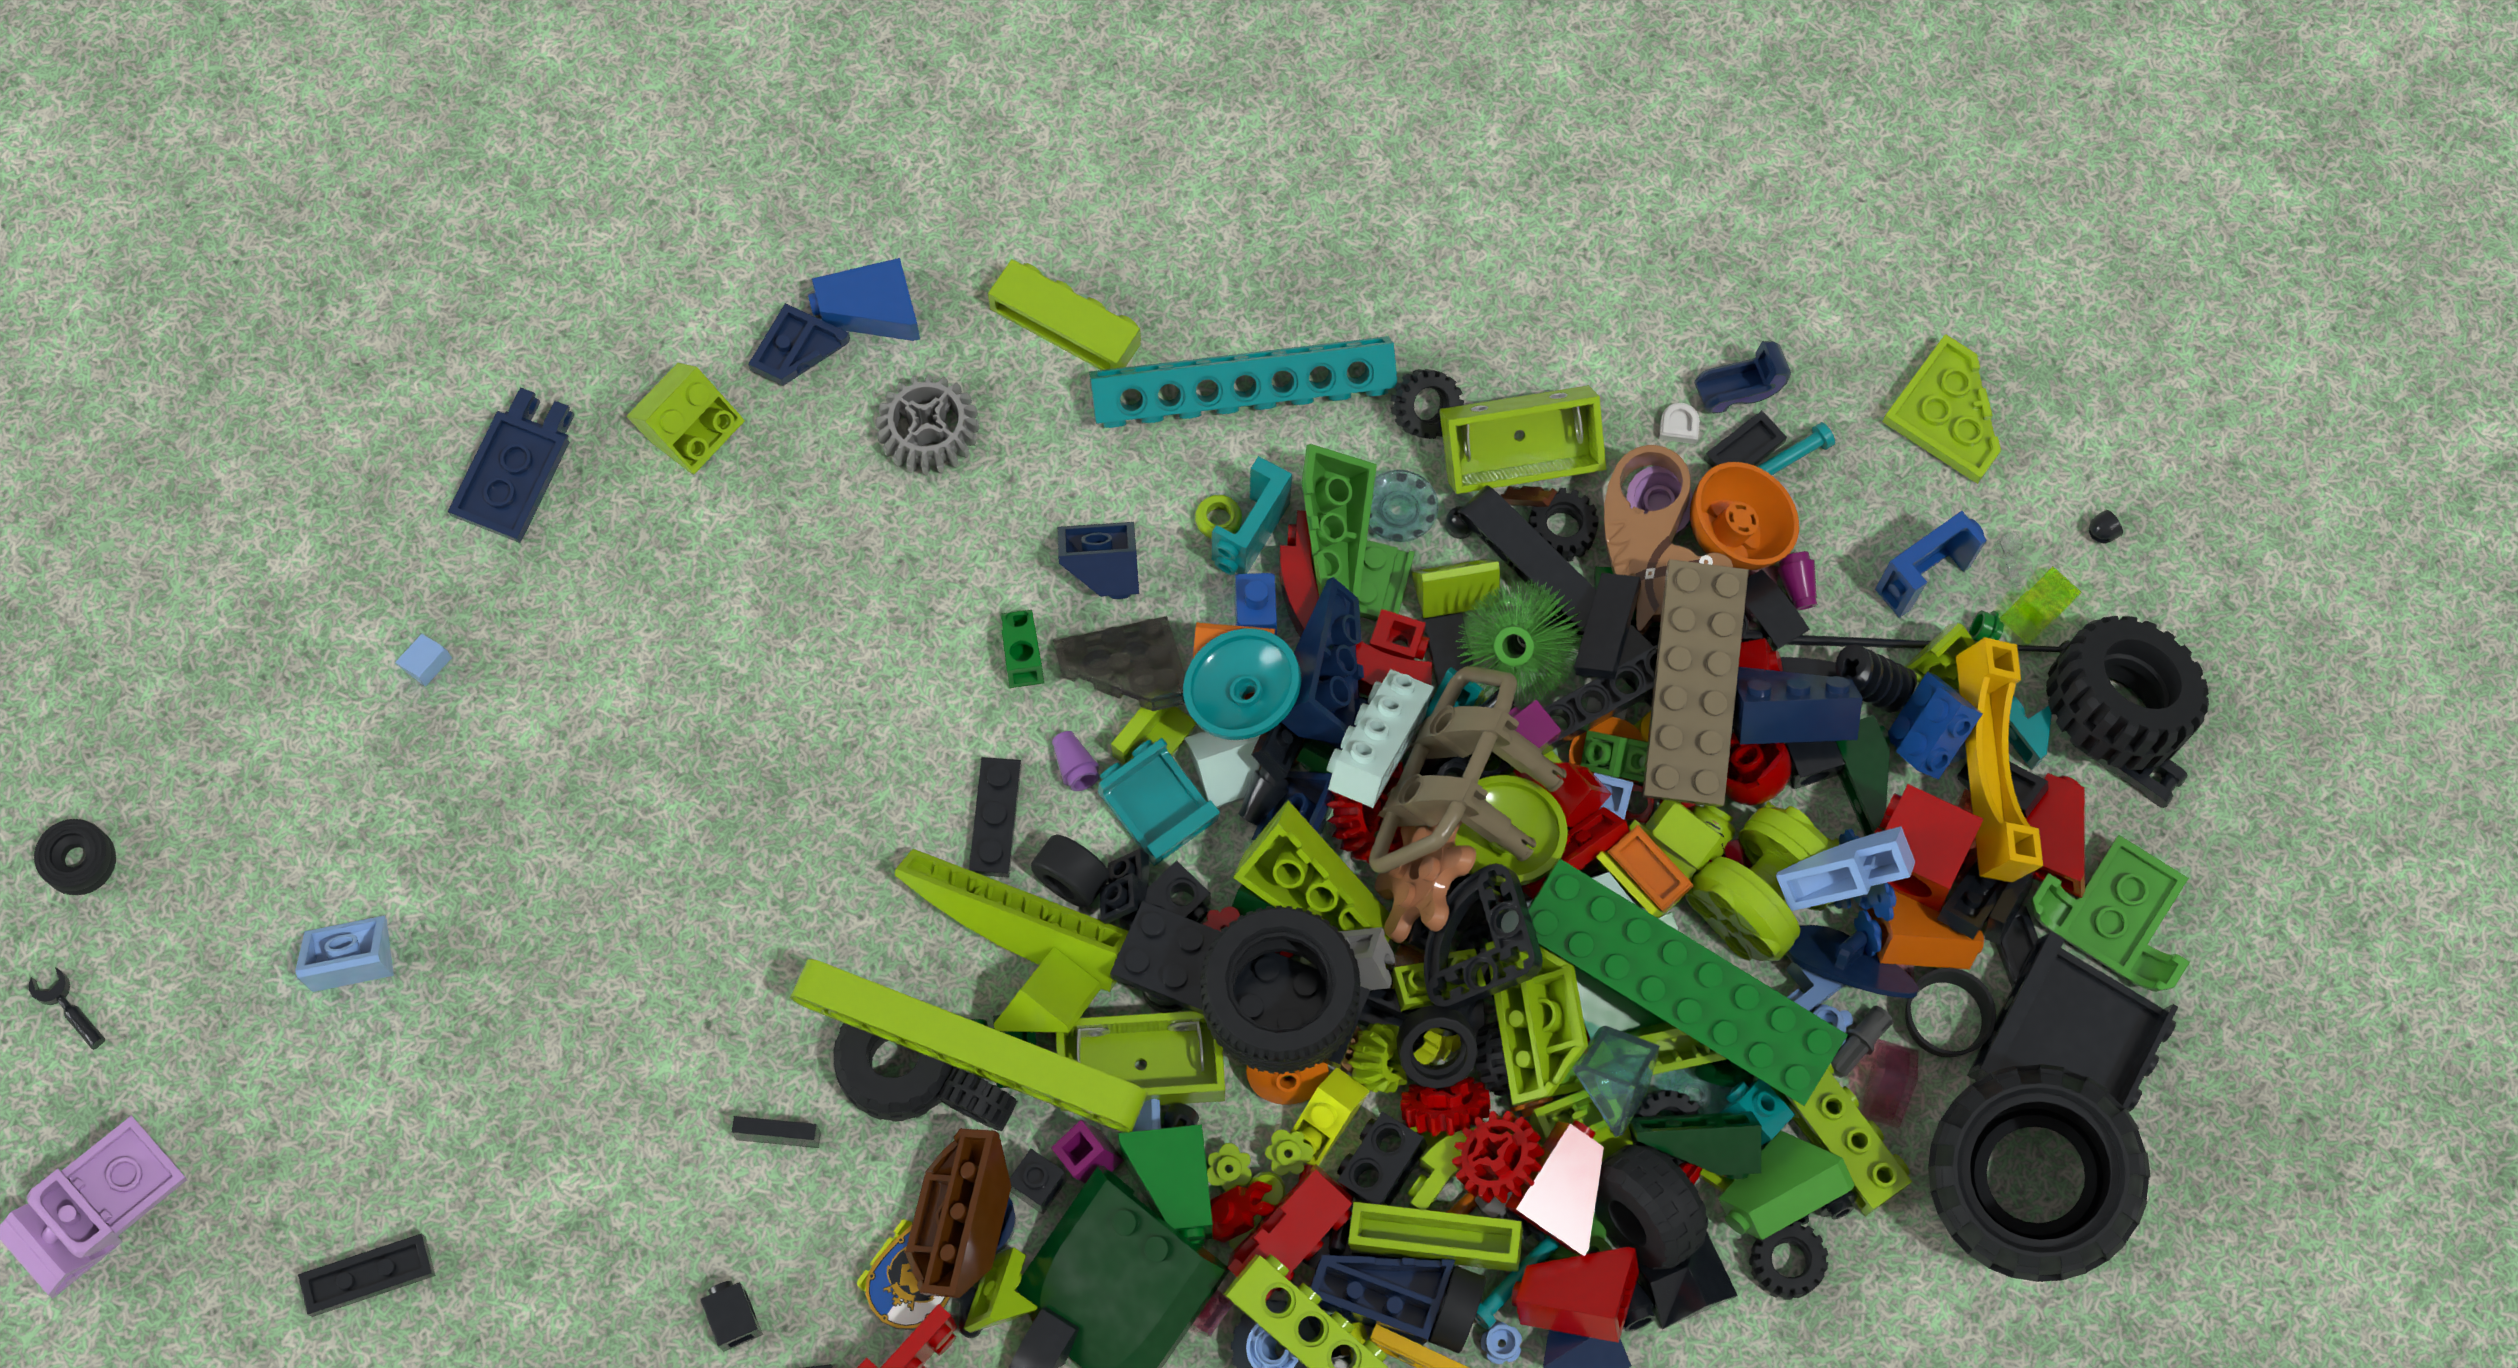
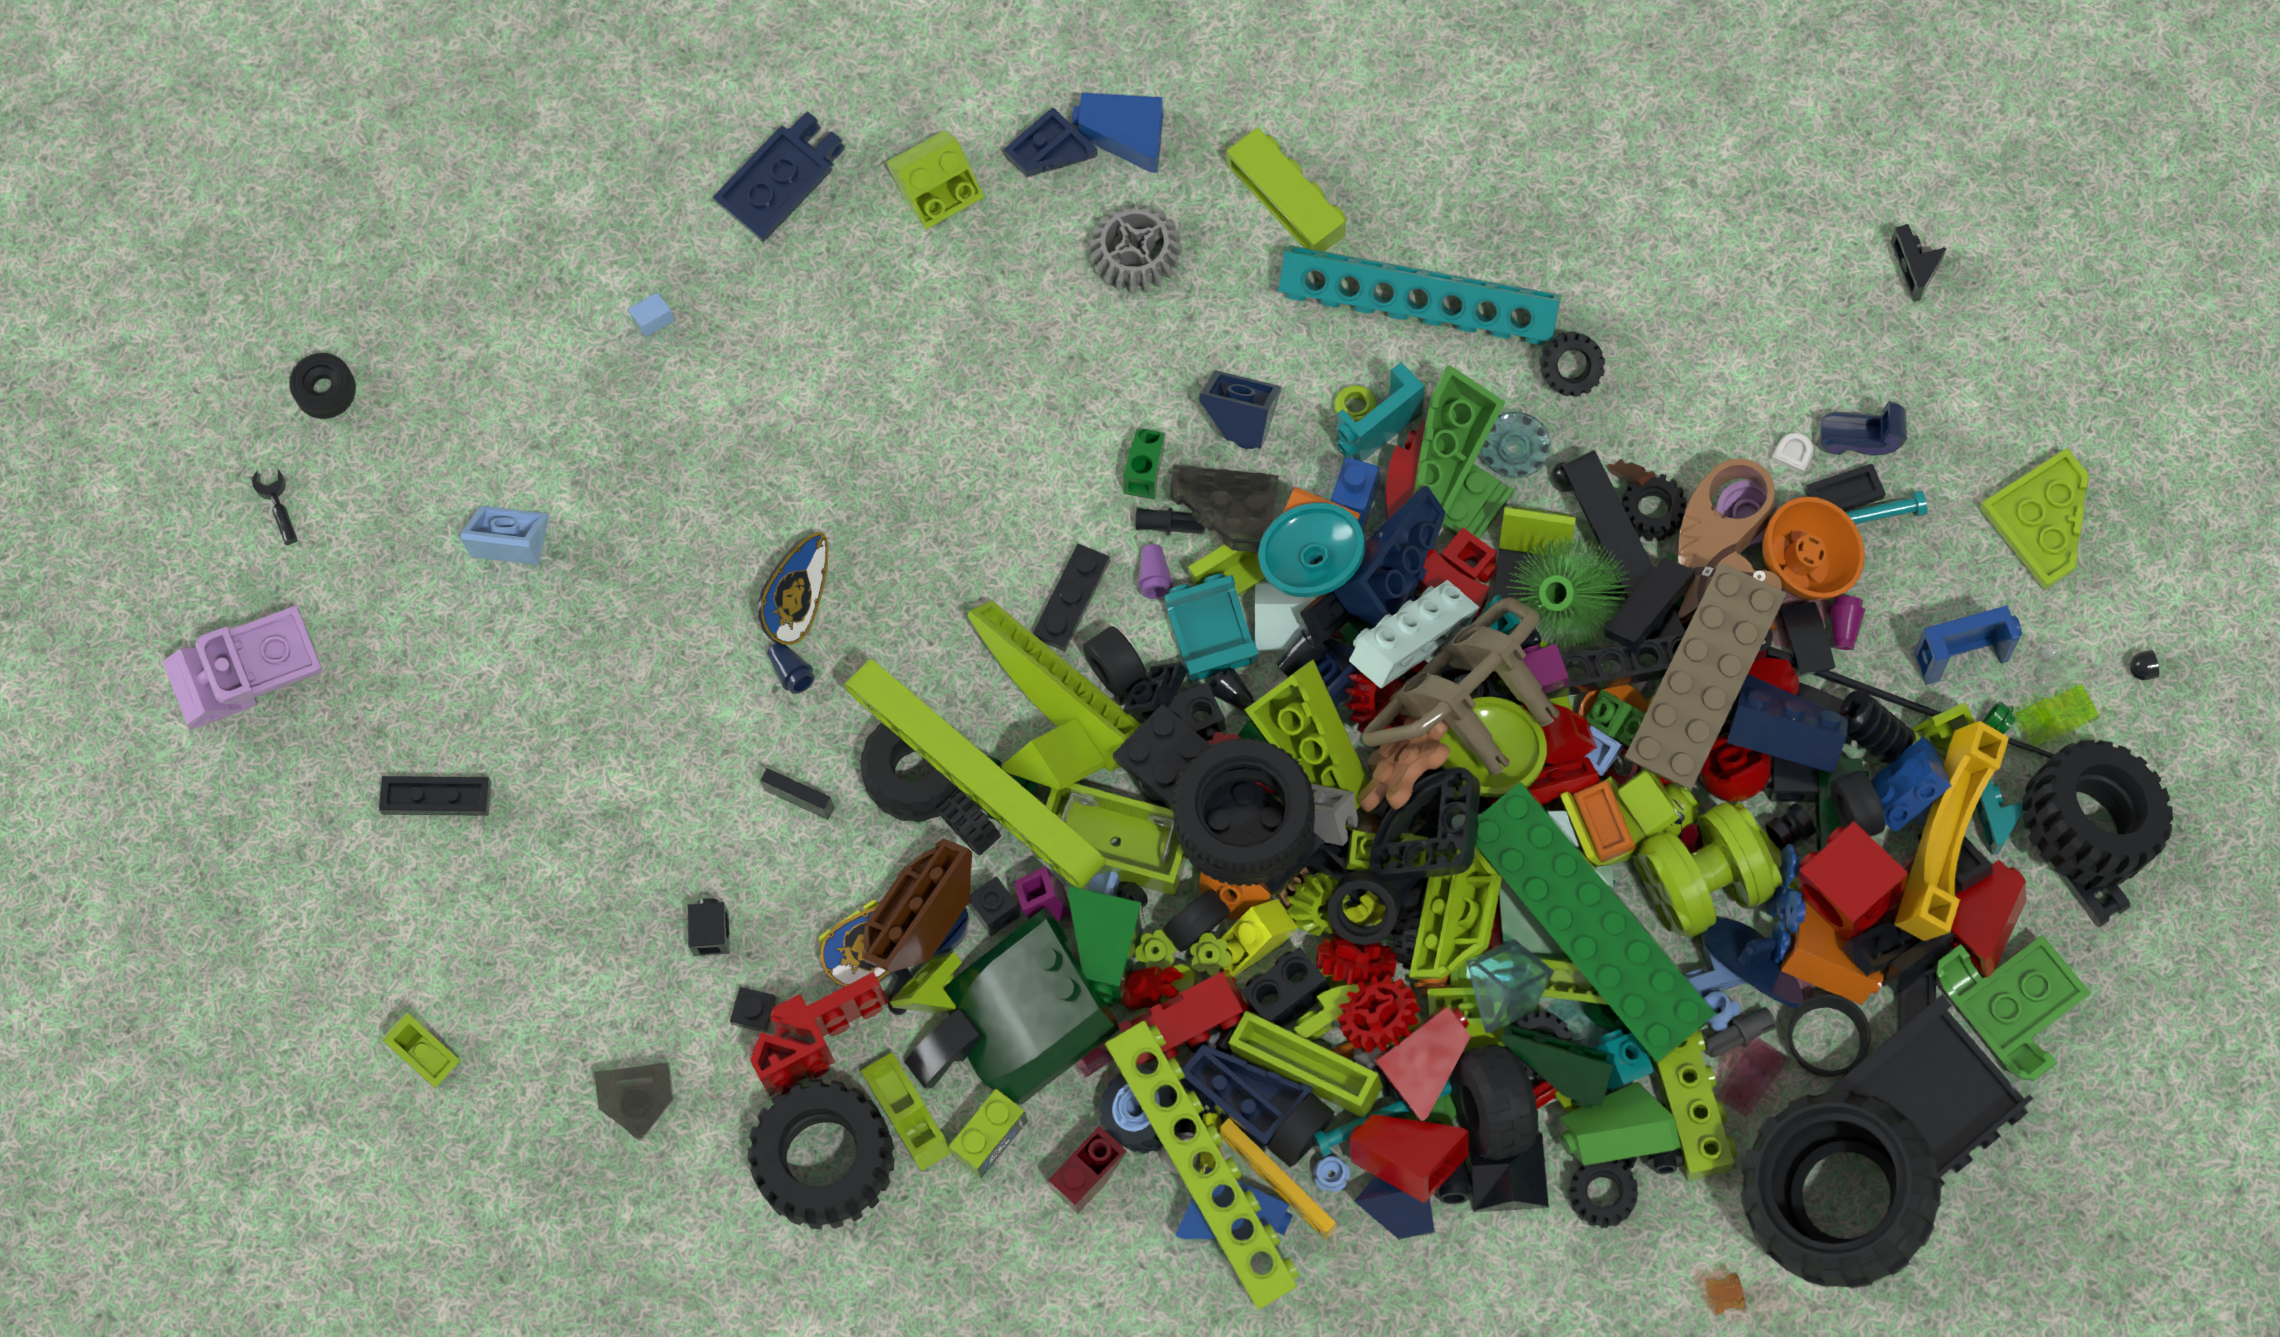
camera: 30 degrees right, 0 degrees up
lime piece [1440,385,1606,494] -> none
light blue slope [1776,826,1915,911] -> none
none -> shield [758,532,828,645]
none -> dark blue cone [767,643,815,694]
none -> black axle [1135,507,1206,535]
none -> black tyre [1162,889,1231,953]
none -> black cone [1209,668,1255,713]
none -> clear orange wheel [1705,1272,1746,1316]
none -> black wheel [1764,803,1816,852]
none -> black tyre [1830,770,1885,836]
none -> black slope [1891,224,1946,302]

